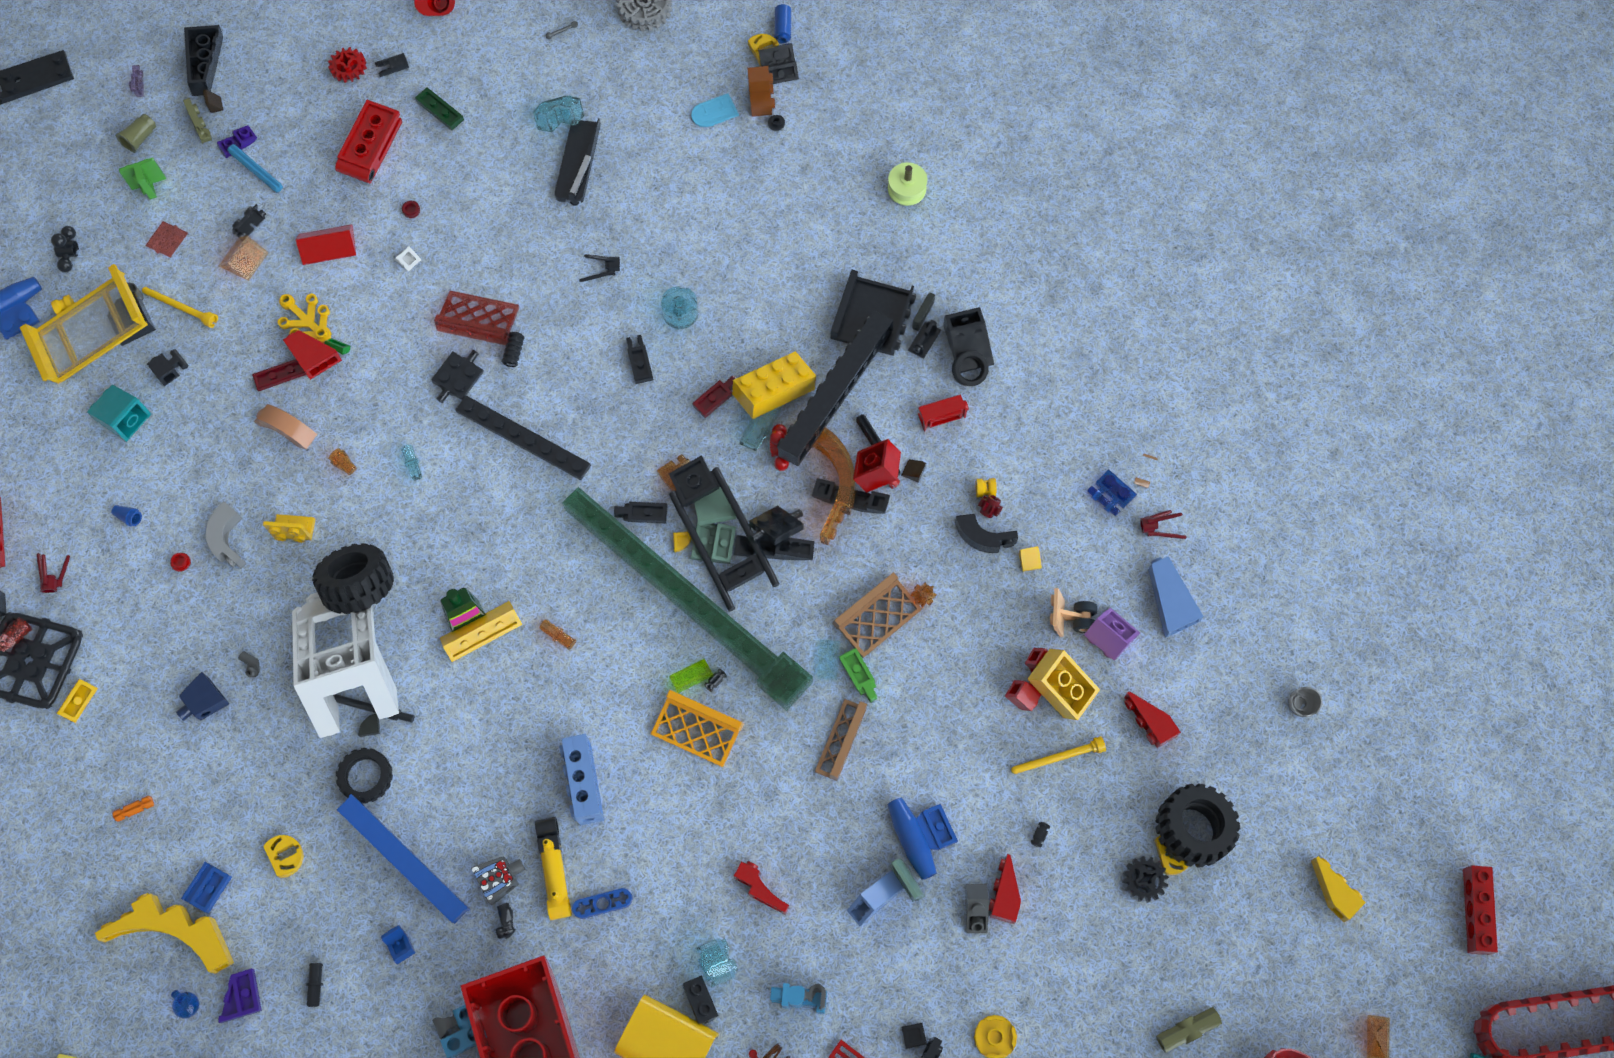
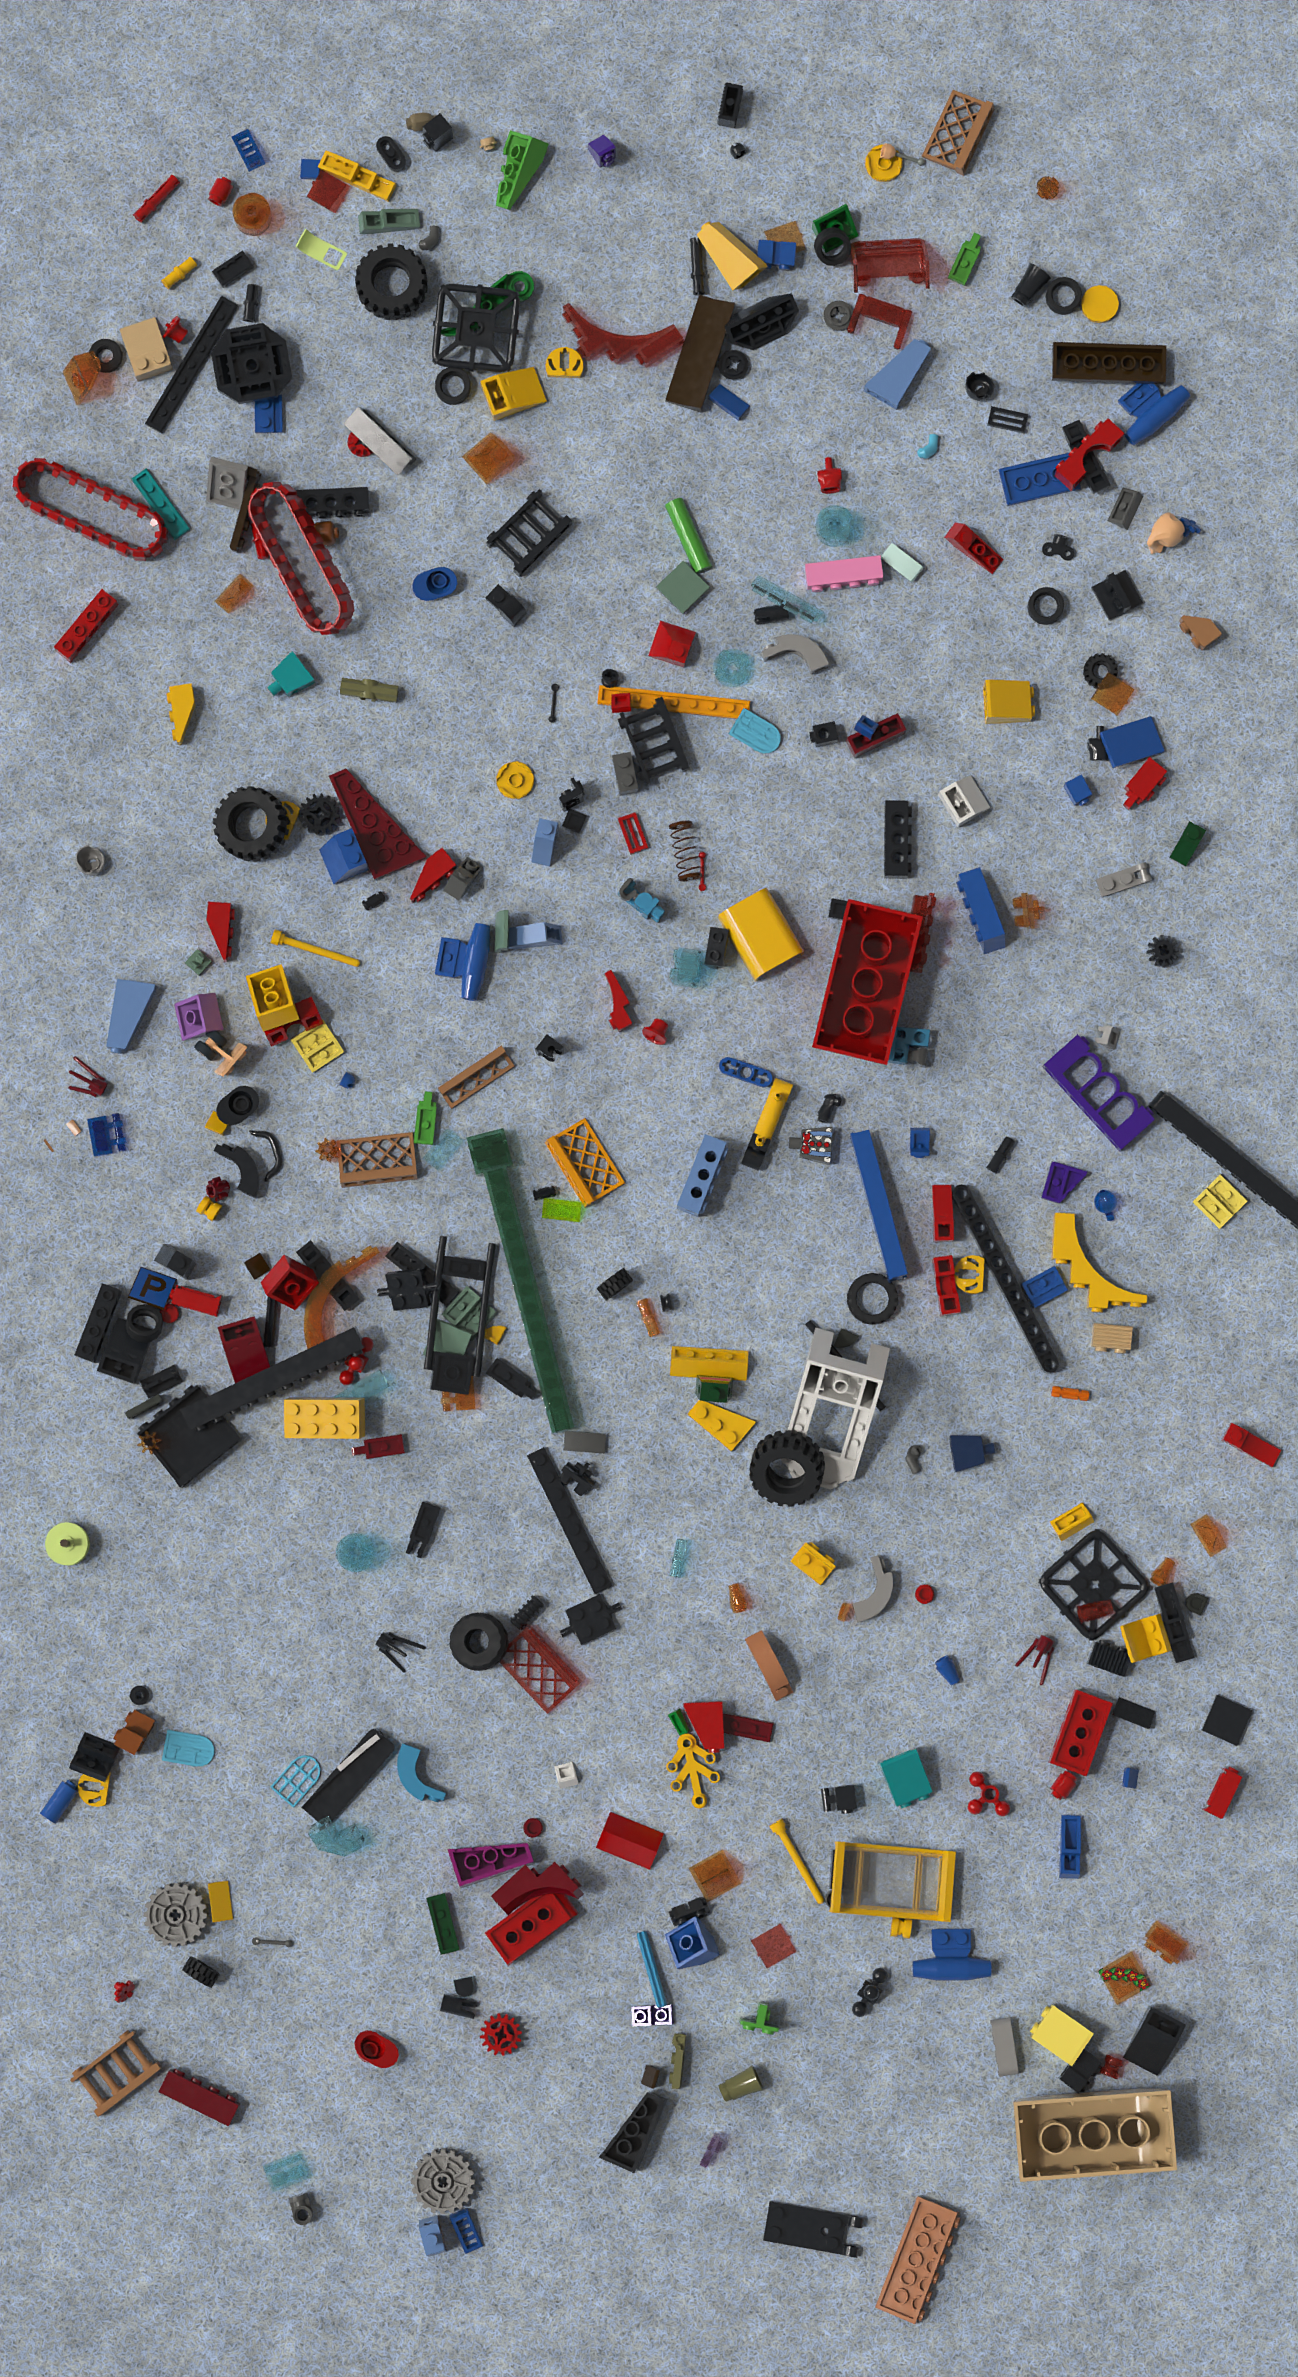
camera: 150 degrees left, 15 degrees up
none -> black brick [74,1283,122,1363]
none -> blue piece [128,1267,177,1310]
none -> clear orange gear [137,1431,161,1455]
none -> black slope [154,1244,196,1280]
none -> red tile [160,1304,179,1323]
none -> sand green tile [185,949,212,976]
none -> yellow slope [208,1881,233,1922]
none -> black piece [216,1086,259,1125]
none -> dark red slope [217,1316,270,1383]
none -> black animal [249,1130,283,1182]
none -> teal torso [267,651,315,697]
none -> medium azure window [270,1755,320,1808]
none -> light yellow slope [290,1019,344,1073]
none -> blue slope [319,828,369,885]
none -> dark red wing [329,768,427,880]
none -> blue hinge [339,1072,355,1089]
none -> dark azure arch [397,1743,446,1803]
none -> magenta wedge [447,1843,535,1888]
none -> black tyre [449,1612,509,1671]
none -> black tile [453,1976,474,1997]
none -> dark red arch [491,1862,584,1915]
none -> medium blue slope [531,818,559,867]
none -> black hinge [535,1034,564,1062]
none -> black hips [559,1462,596,1496]
none -> dark grey slope [563,1431,606,1454]
none -> black tyre [597,1268,633,1301]
none -> red piece [642,1018,669,1045]
none -> black bush [660,1293,672,1312]
none -> blue slope [665,1916,720,1969]
none -> yellow wing [687,1400,756,1451]
none -> clear orange tile [837,1602,851,1622]
none -> red slope [932,1185,954,1243]
none -> red arch [932,1255,961,1317]
none -> black beam [952,1184,1059,1374]
none -> red piece [967,1771,1010,1817]
none -> tan brick [1091,1323,1133,1354]

